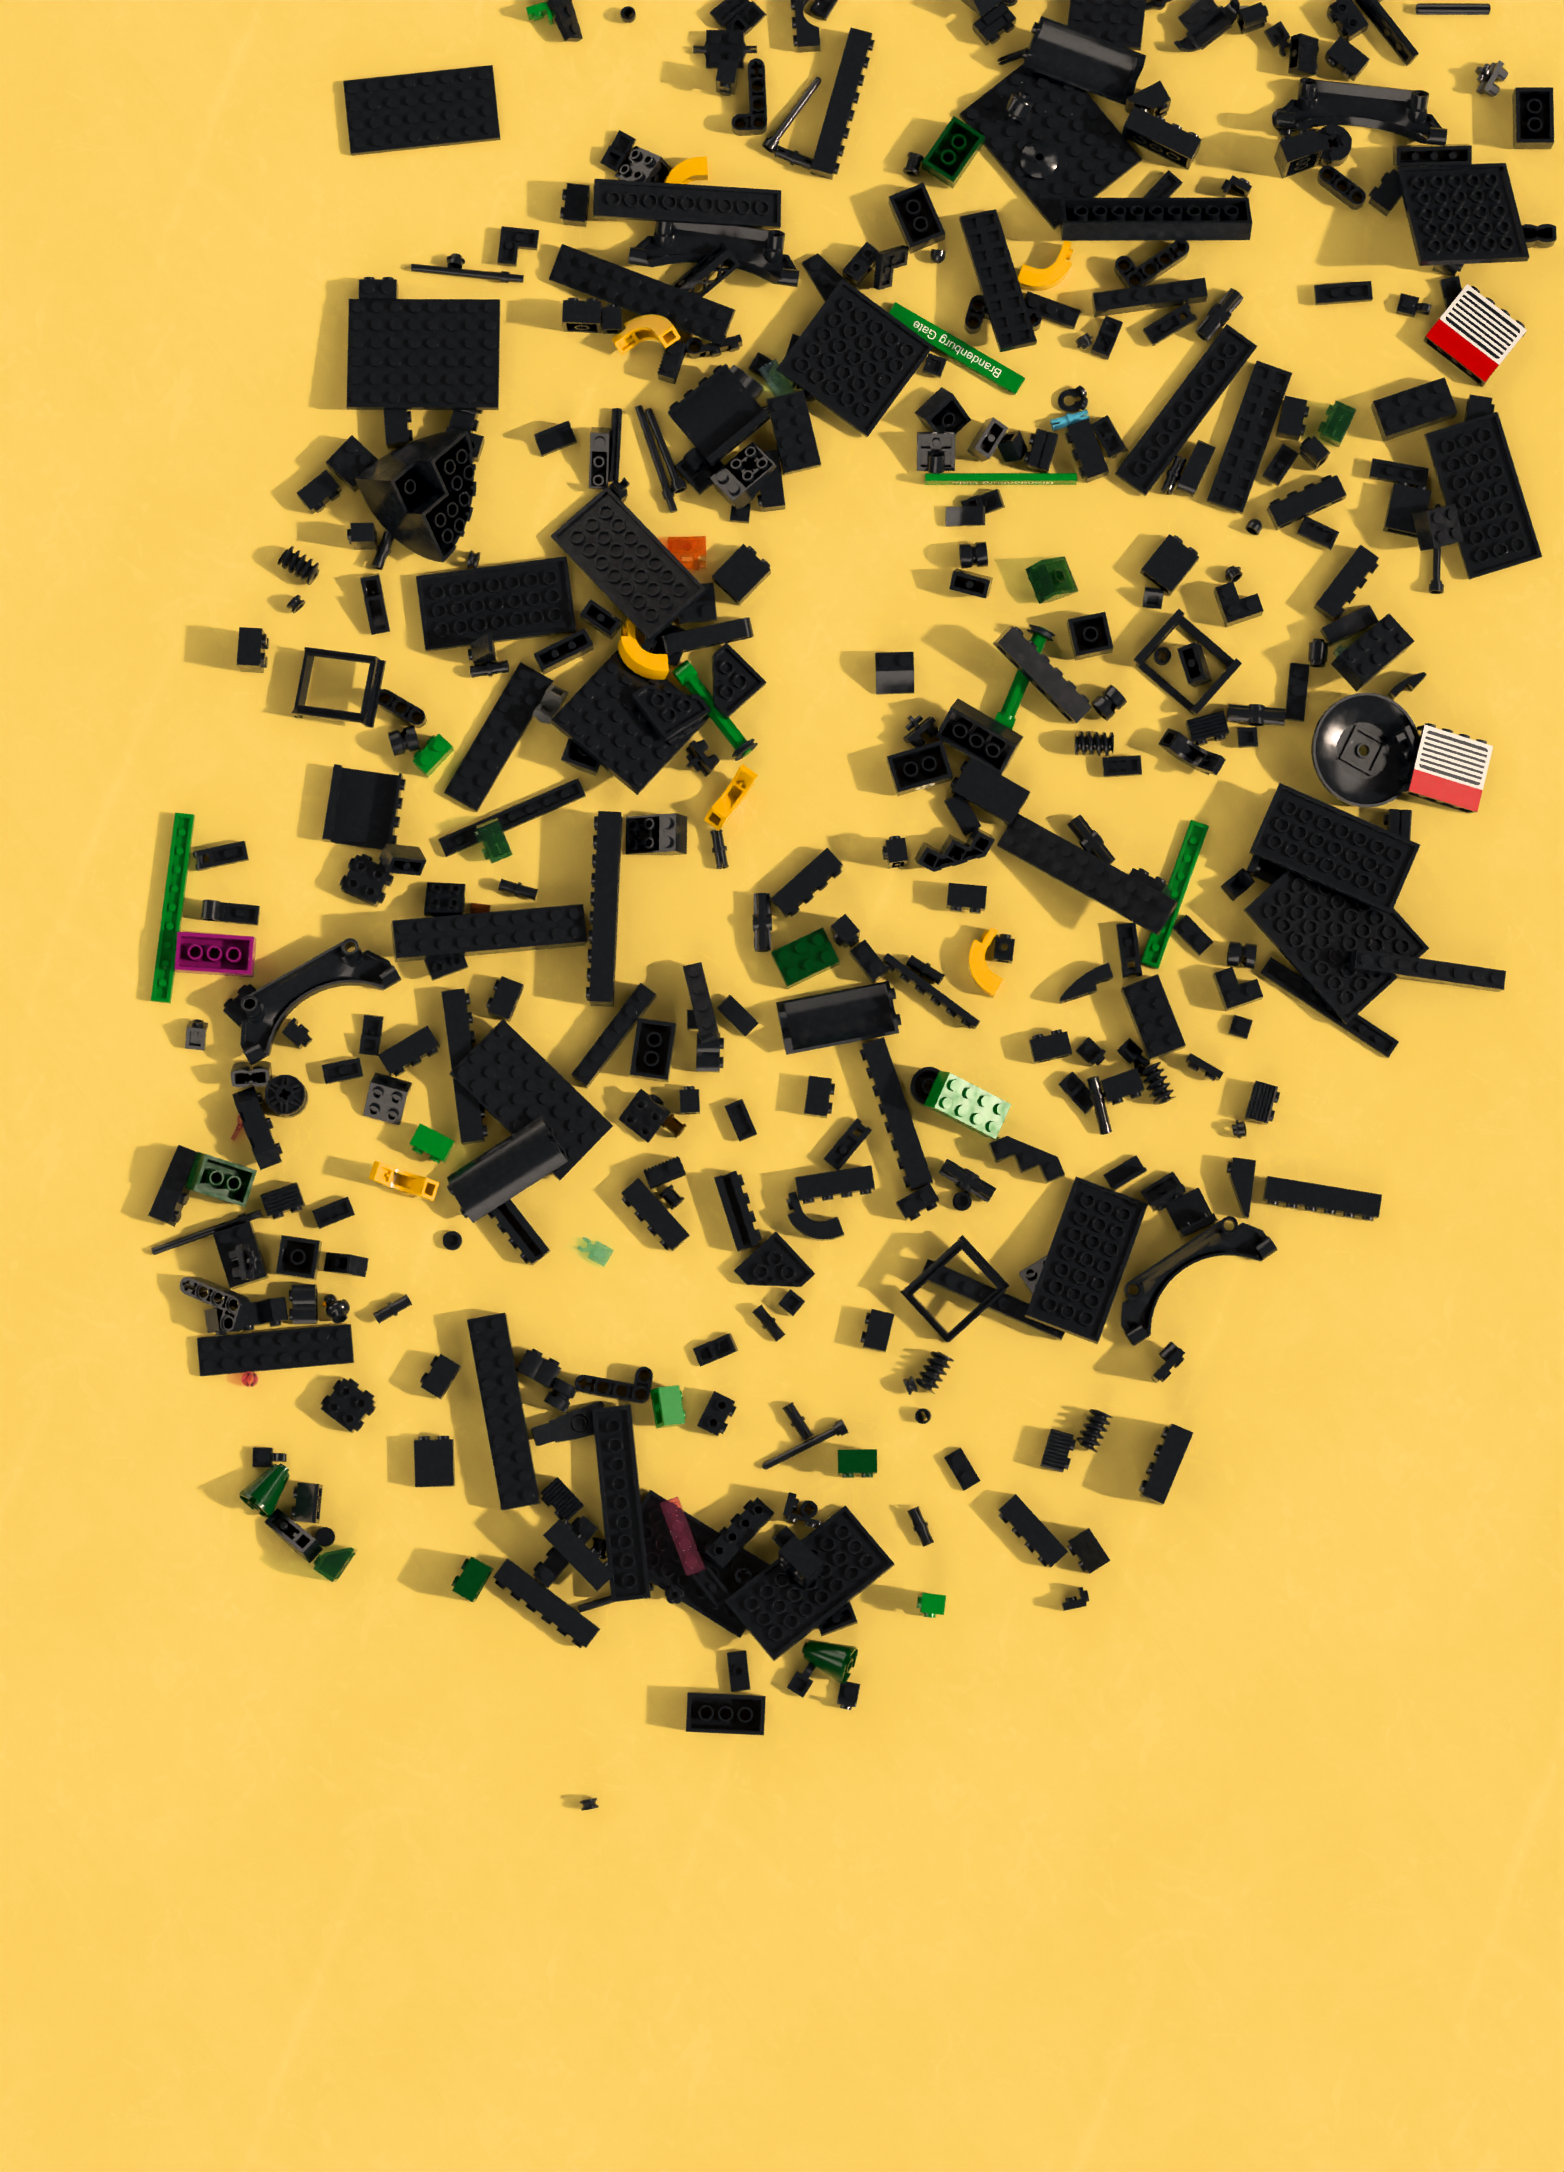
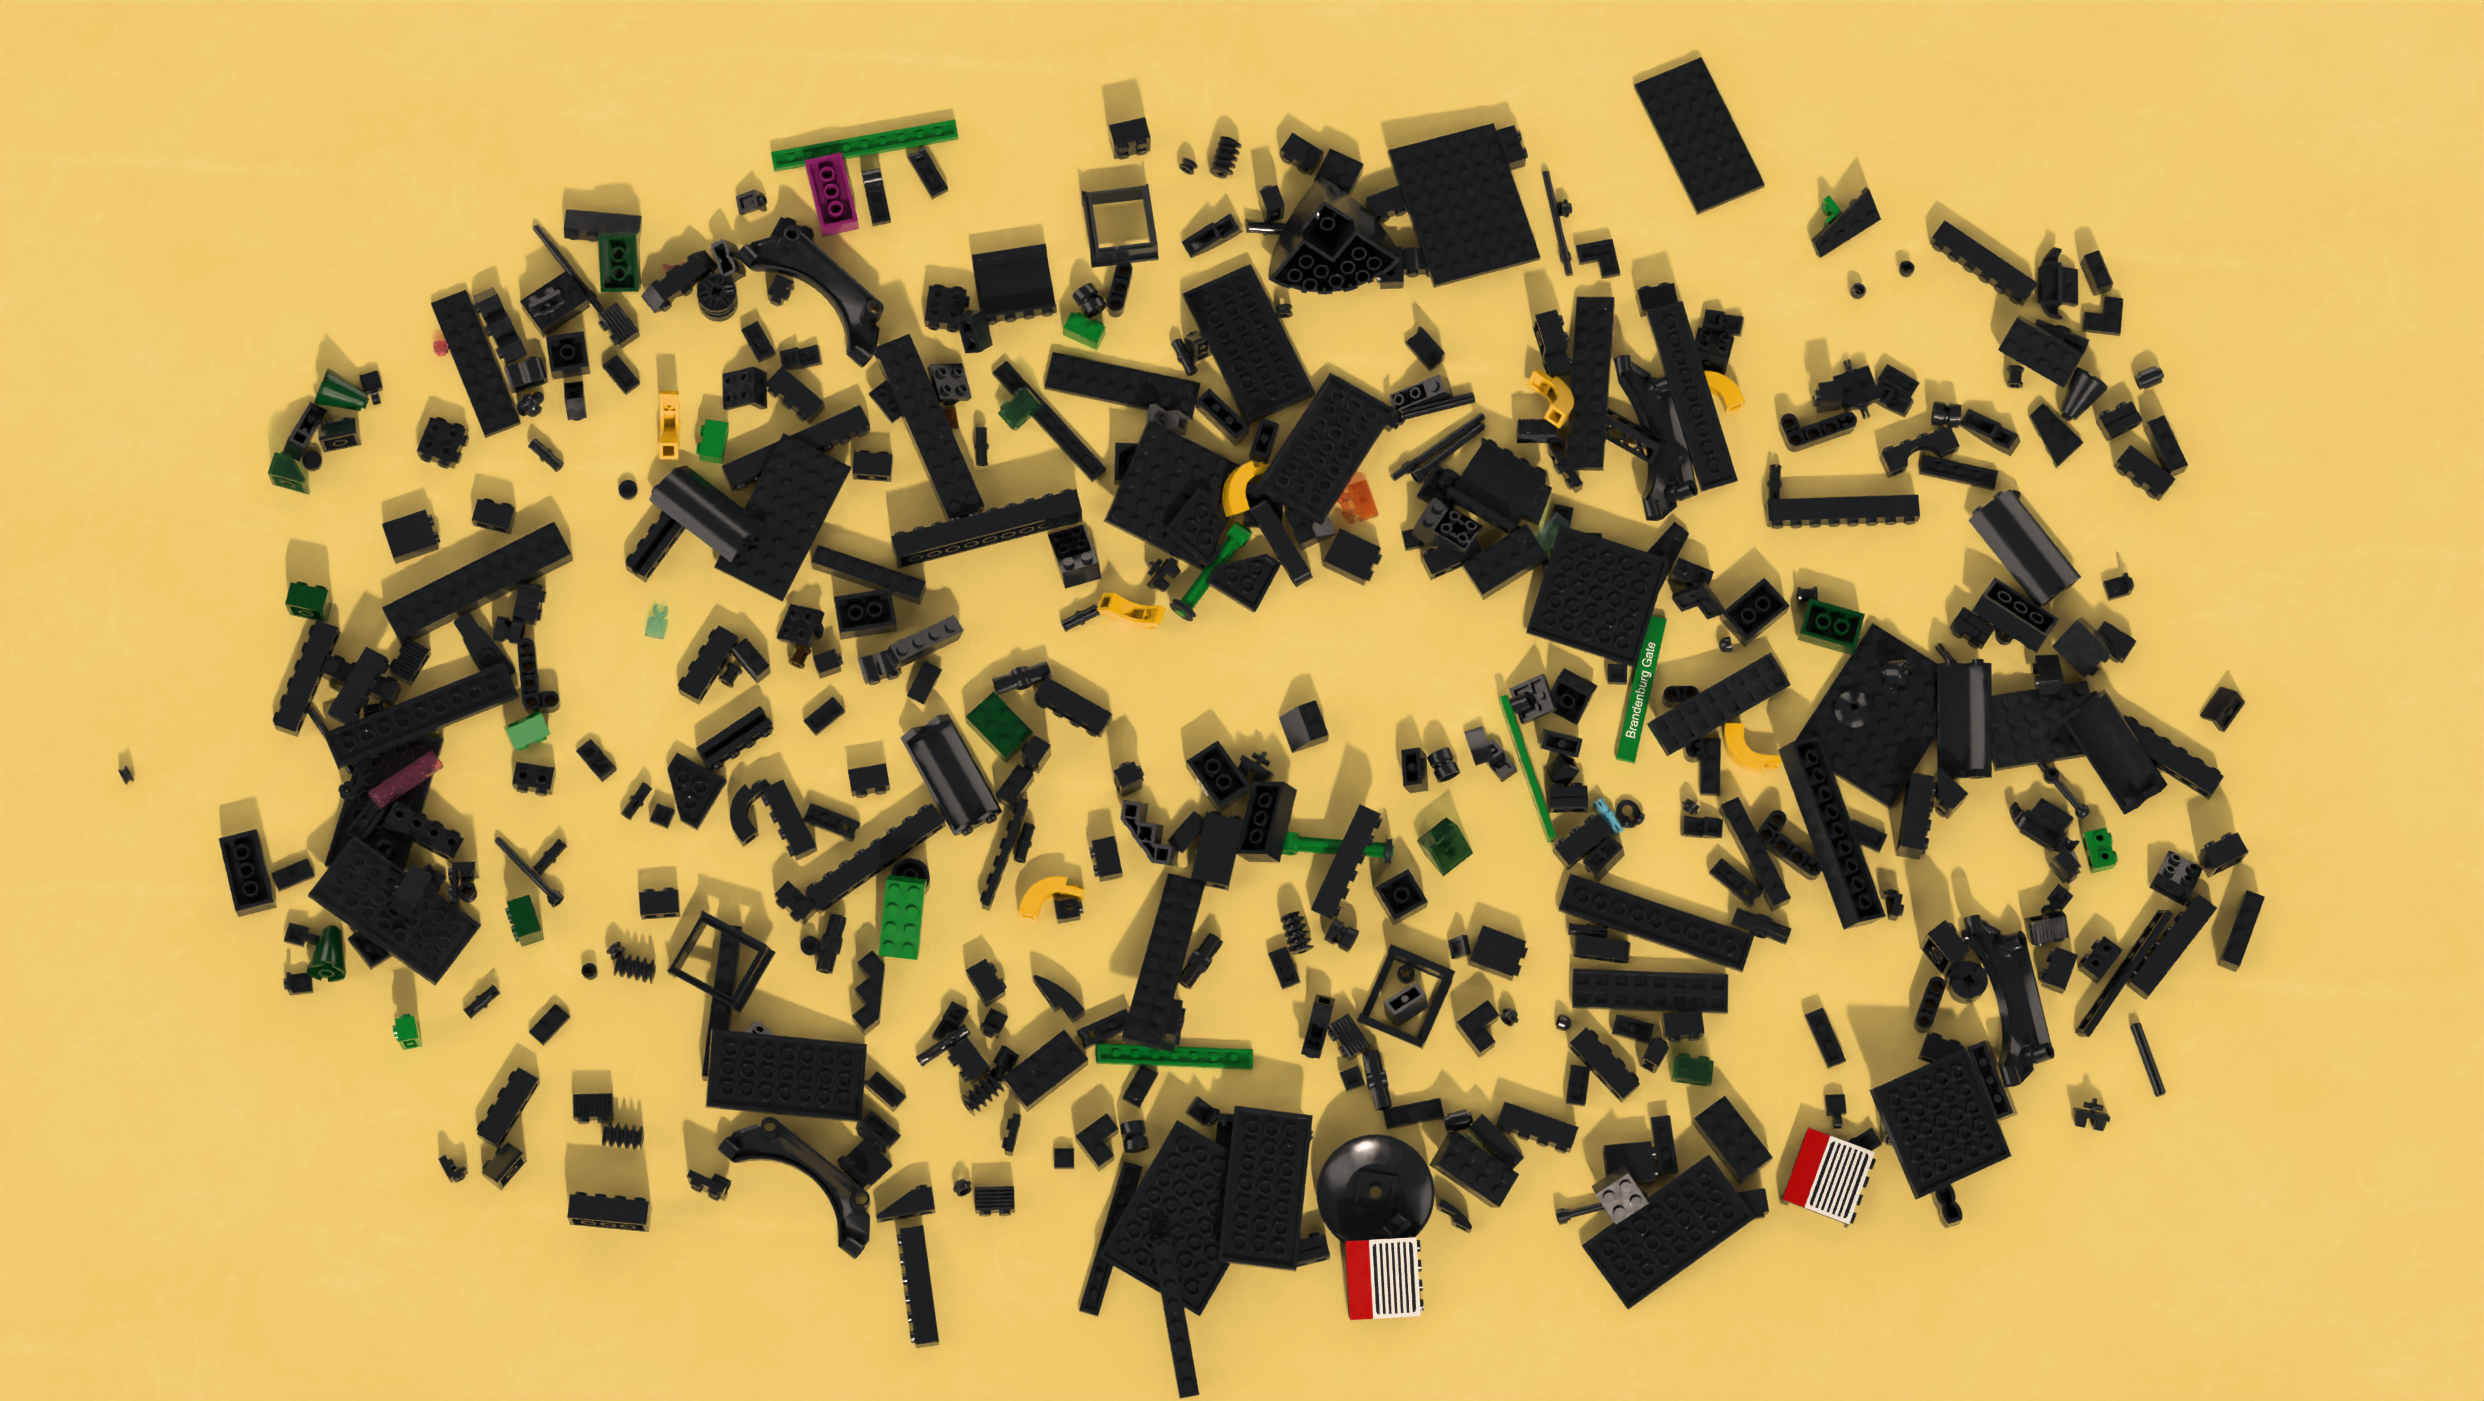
camera: 65 degrees right, 10 degrees down
black beam [180,1277,251,1332] -> none
black piece [762,77,821,154] -> none
black brick [1512,87,1554,149] -> none

